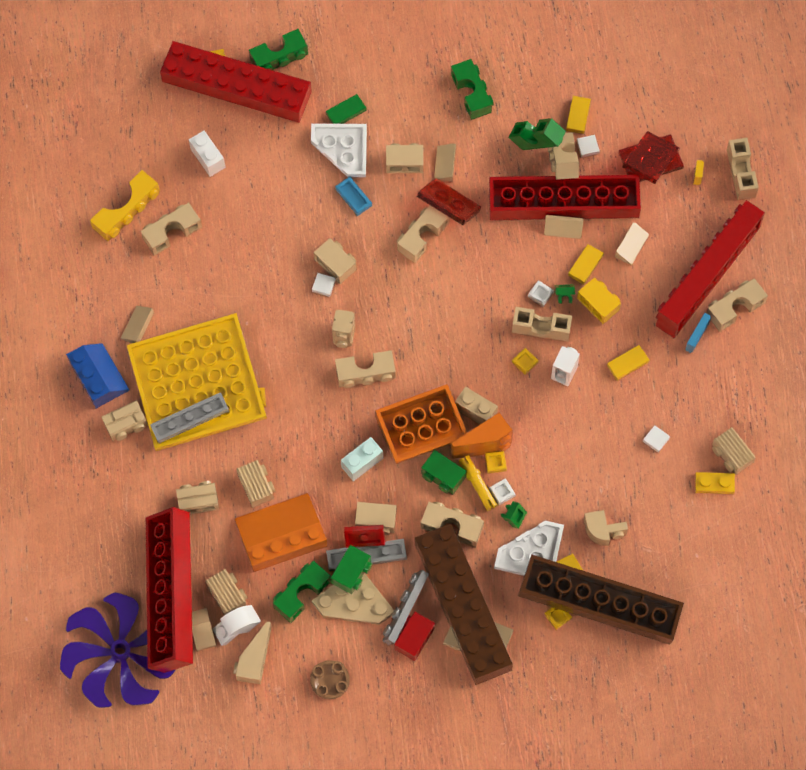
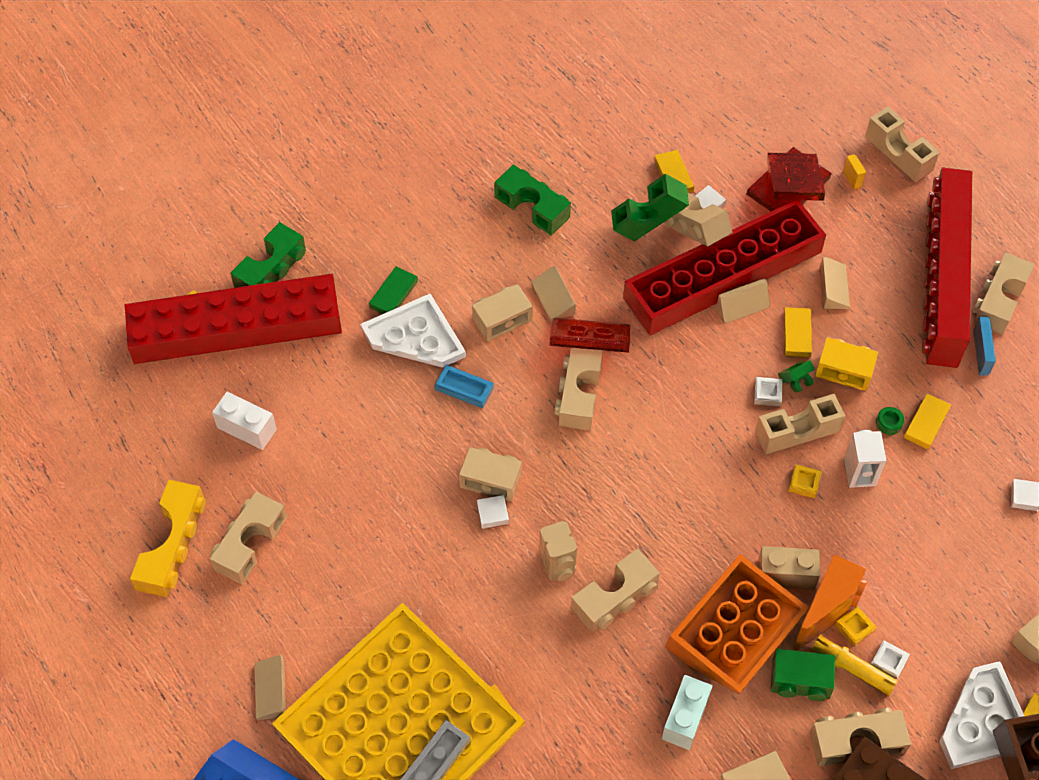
camera: 30 degrees left, 10 degrees down
green tile [501,501,527,529] -> none
none -> green tile [876,407,904,435]

